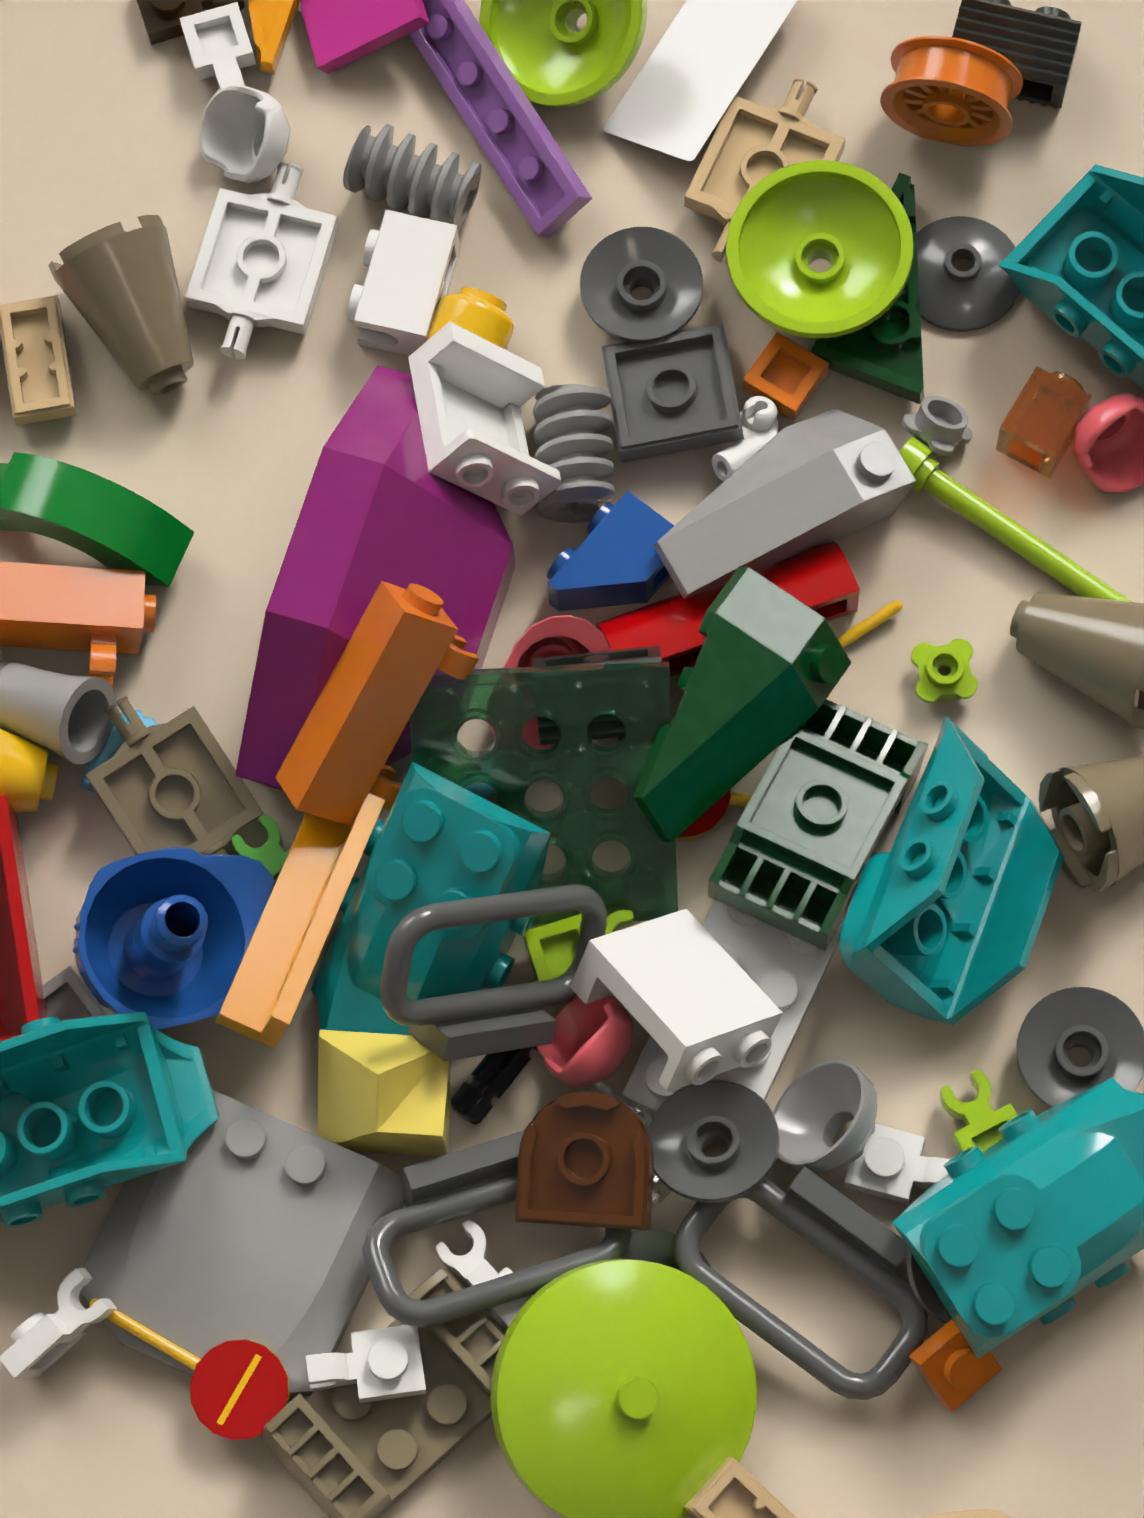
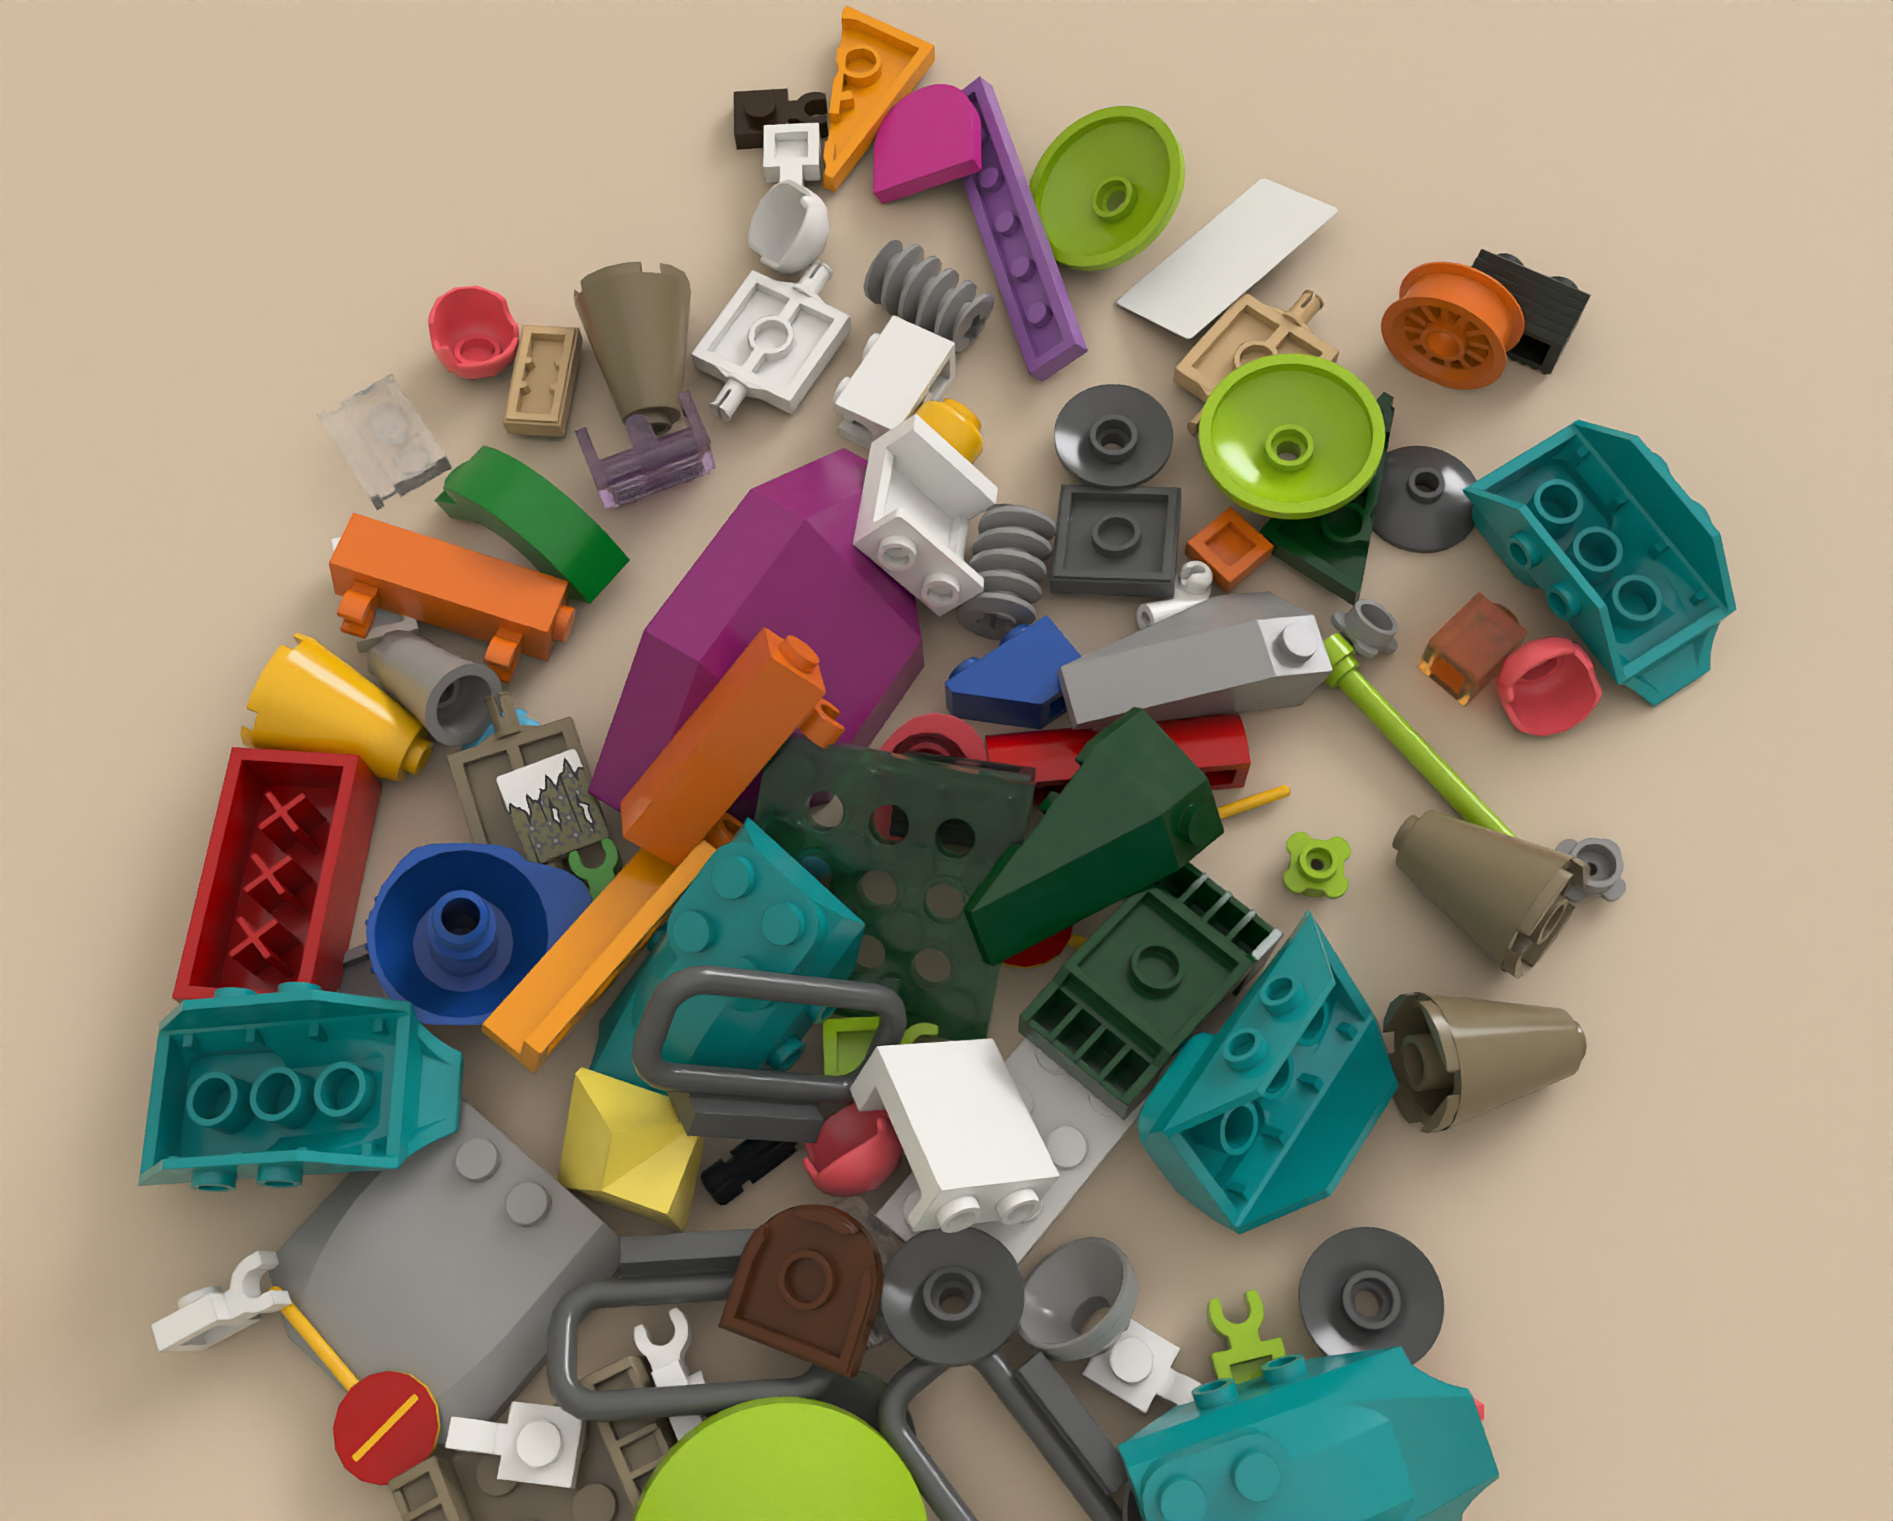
camera: 15 degrees right, 5 degrees down
none -> sticker [496,749,609,863]
none -> clear purple window [575,390,716,509]

